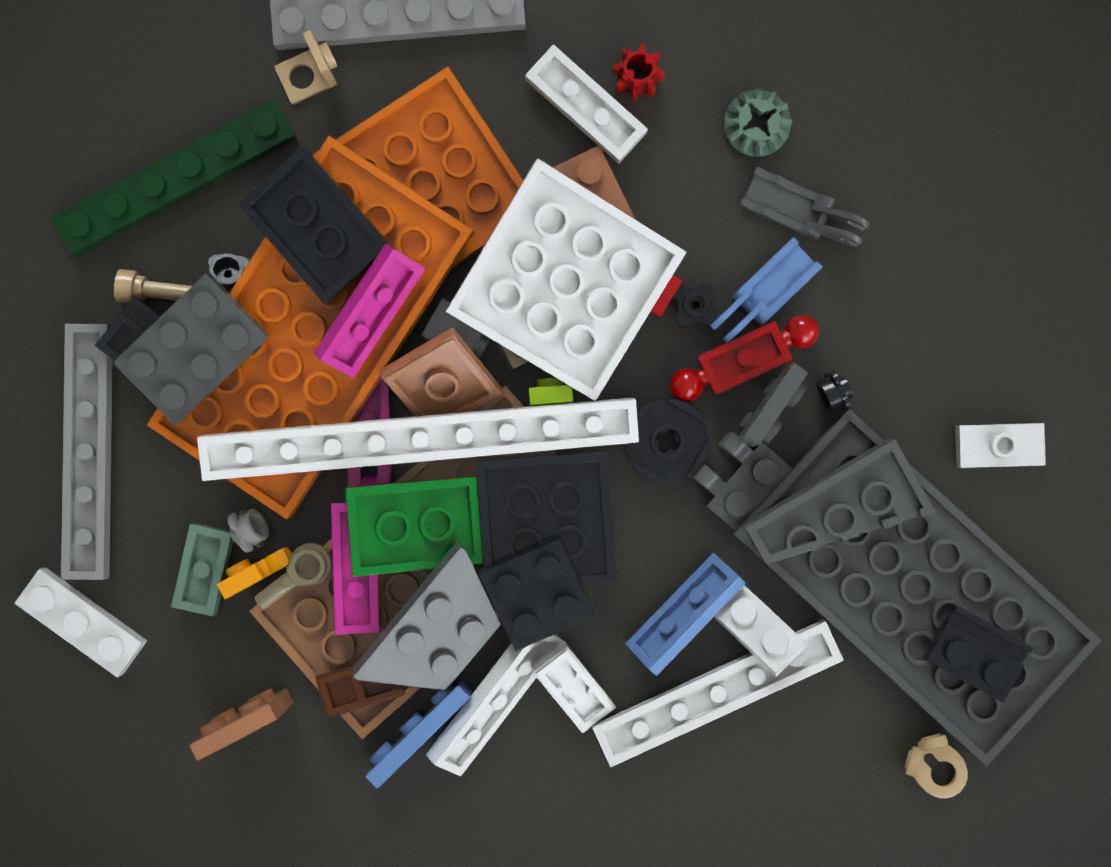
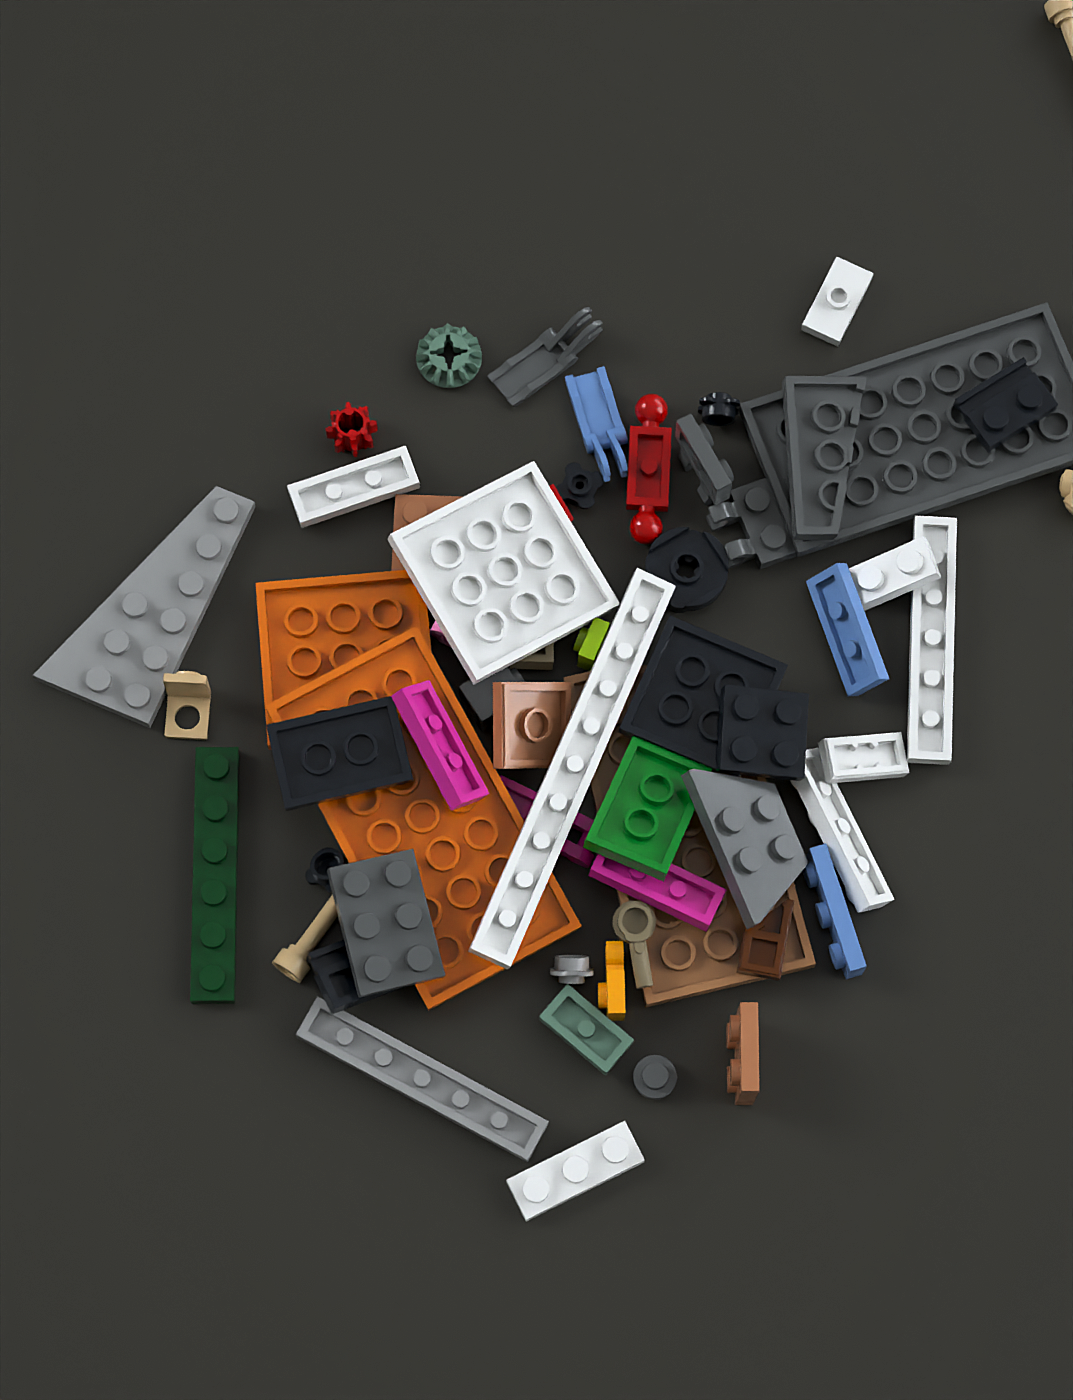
camera: 70 degrees left, 15 degrees down
none -> dark grey plate [633,1055,677,1099]

